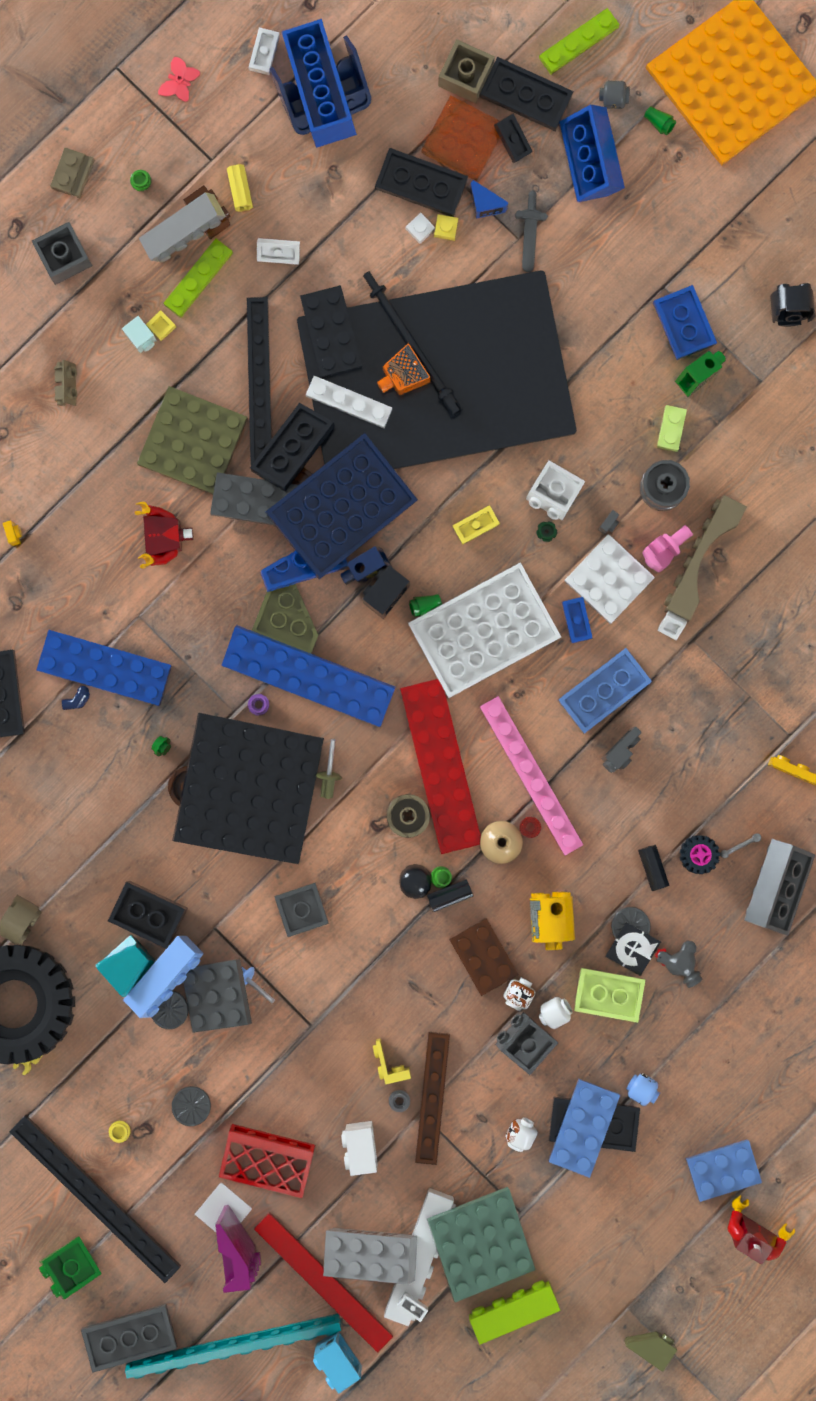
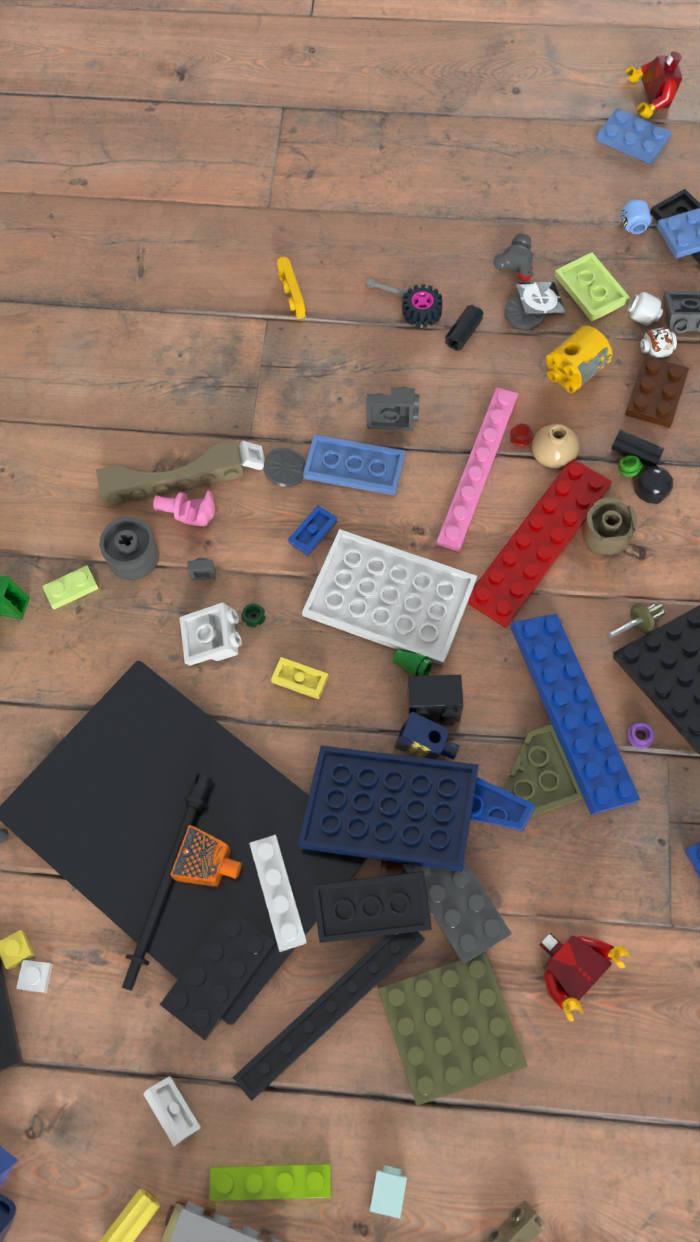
camera: 130 degrees left, 20 degrees down
light yellow plate [146,310,176,341] -> none
white plate [564,534,655,624] -> none
dark grey slope [744,839,815,936] -> none
none -> dark grey wheel [264,448,306,487]

